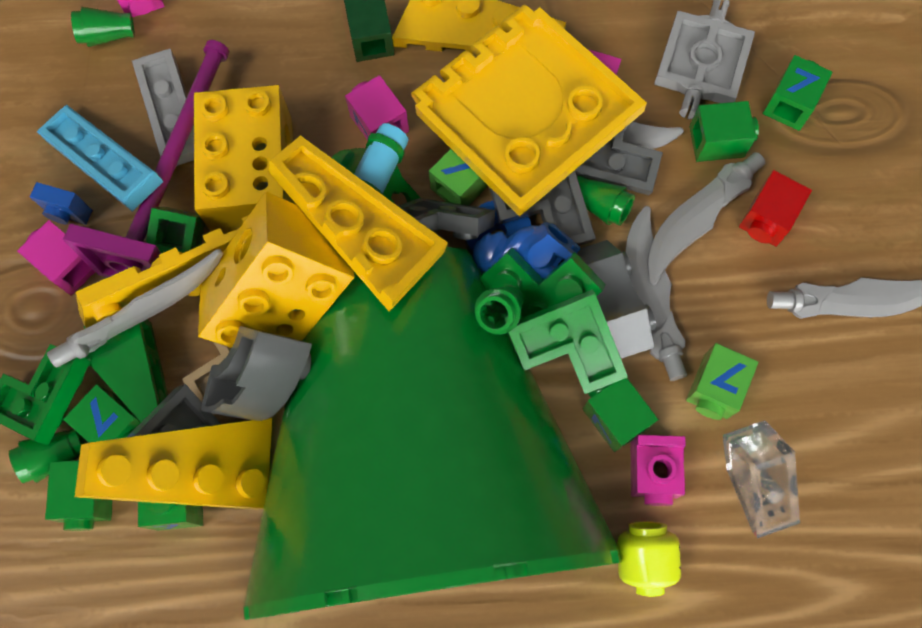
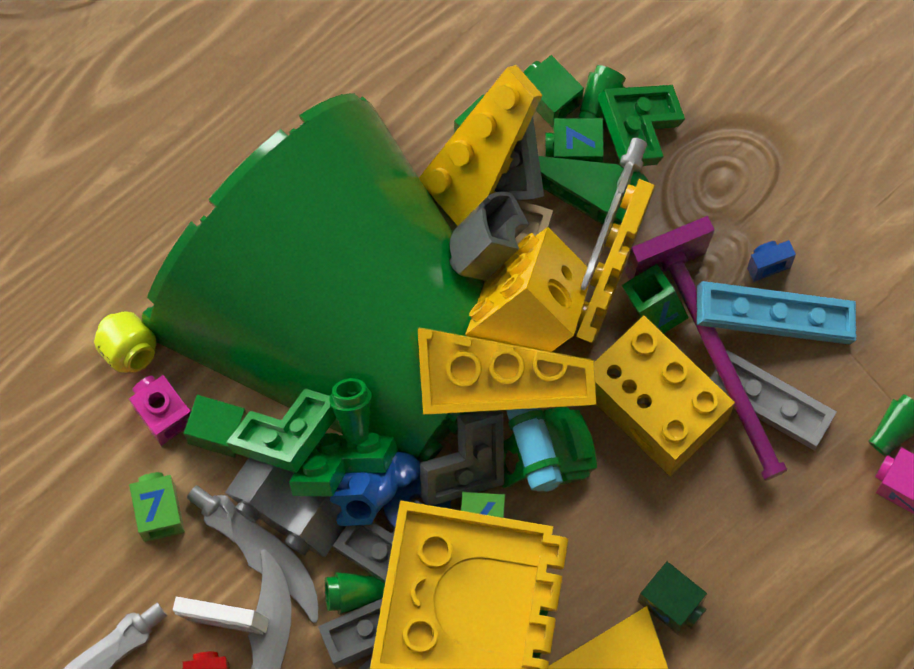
camera: 140 degrees right, 0 degrees up
dark pink brick [17,220,95,296] -> none
dark pink brick [345,75,409,140] -> none
clear slope [723,420,800,538] -> none
none -> white tile [173,596,269,635]

